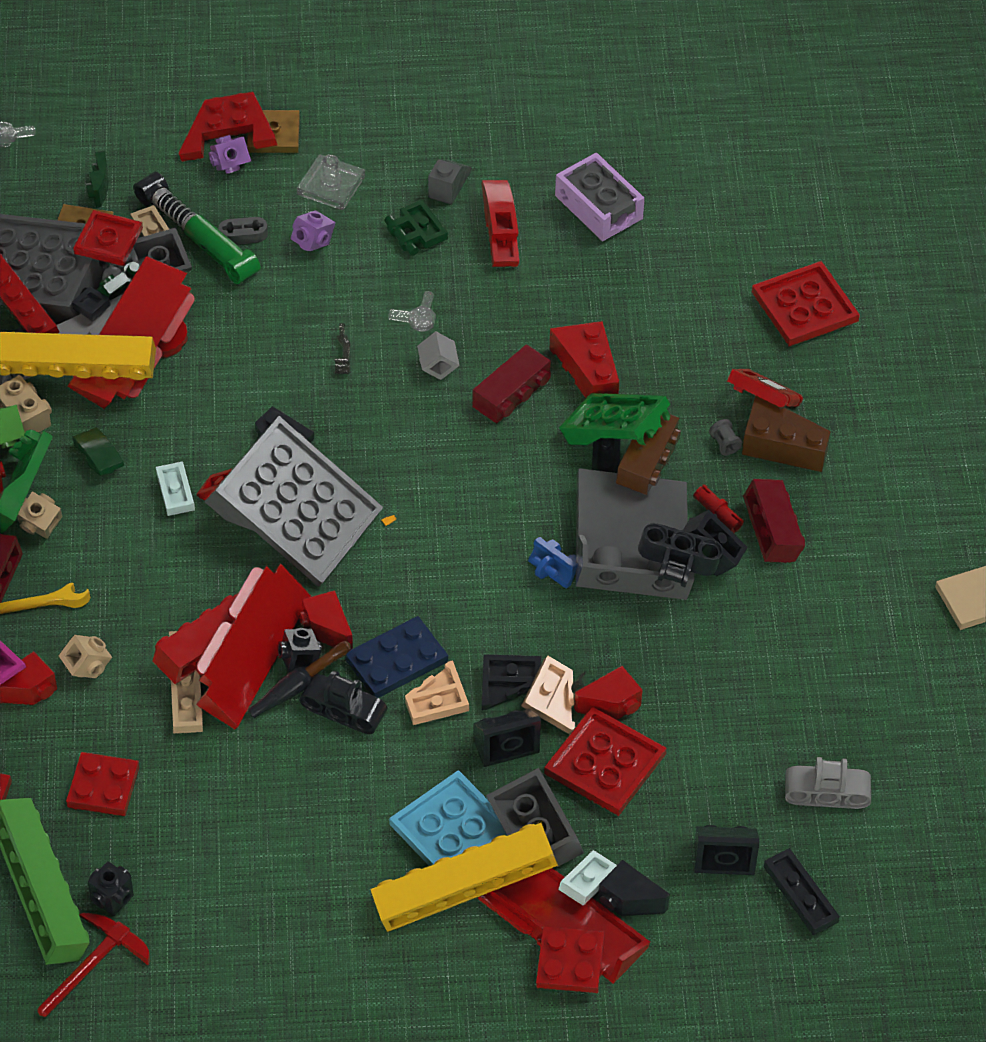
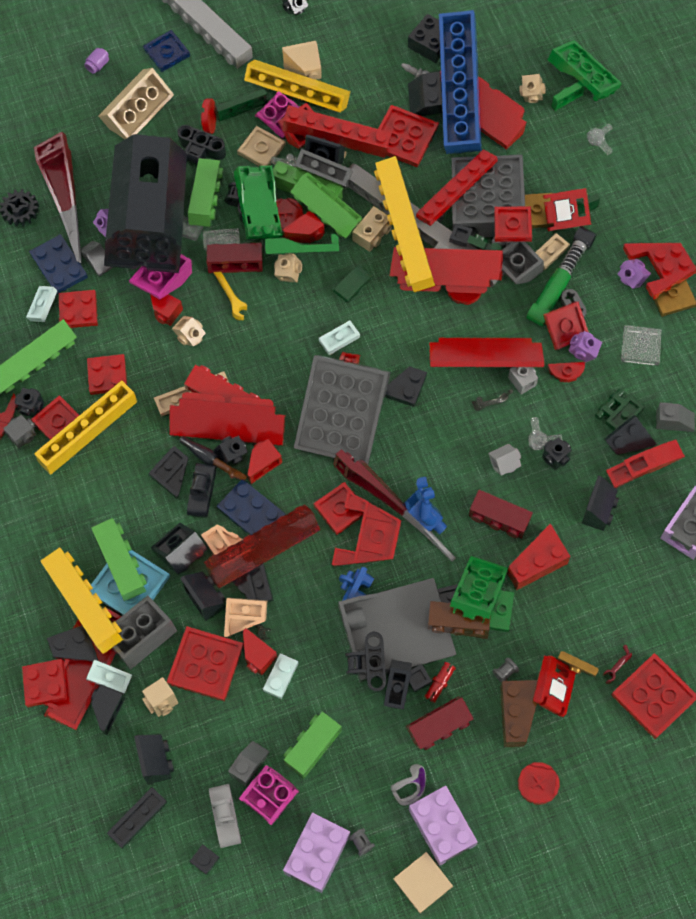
camera: 75 degrees right, 15 degrees up
none -> dark grey brick [3,415,36,449]
none -> red plate [31,395,80,440]
none -> yellow brick [34,381,137,475]
none -> black wing [47,625,98,662]
none -> bright green brick [91,518,147,602]
none -> tan brick [142,677,178,717]
none -> black wing [148,446,188,499]
none -> black slope [151,523,208,575]
none -> black plate [189,844,219,875]
none -> clear red brick [204,504,320,588]
none -> dark grey slope [228,741,270,787]
none -> dark pink slope [239,765,299,825]
none -> light aqua plate [263,654,299,699]
none -> lavender piece [283,813,350,893]
none -> bright green brick [284,711,342,779]
none -> red plate [313,482,364,535]
none -> red wing [332,491,401,566]
none -> dark red plate [333,449,456,562]
none -> dark grey bush [348,828,375,857]
none -> light grey piece [391,764,426,806]
none -> blue torso [404,477,447,534]
none -> lavender piece [409,786,477,866]
none -> red slope [429,338,544,367]
none -> light grey brick [508,367,538,395]
none -> red tile [518,762,560,805]
none -> black brick [542,437,572,470]
none -> red container [543,188,591,231]
none -> red plate [543,301,589,350]
none -> red plate [547,362,585,382]
none -> pearl gold plate [558,651,599,677]
none -> black slope [581,475,619,531]
none -> dark red piece [603,645,632,684]
none -> black wing [604,415,656,455]

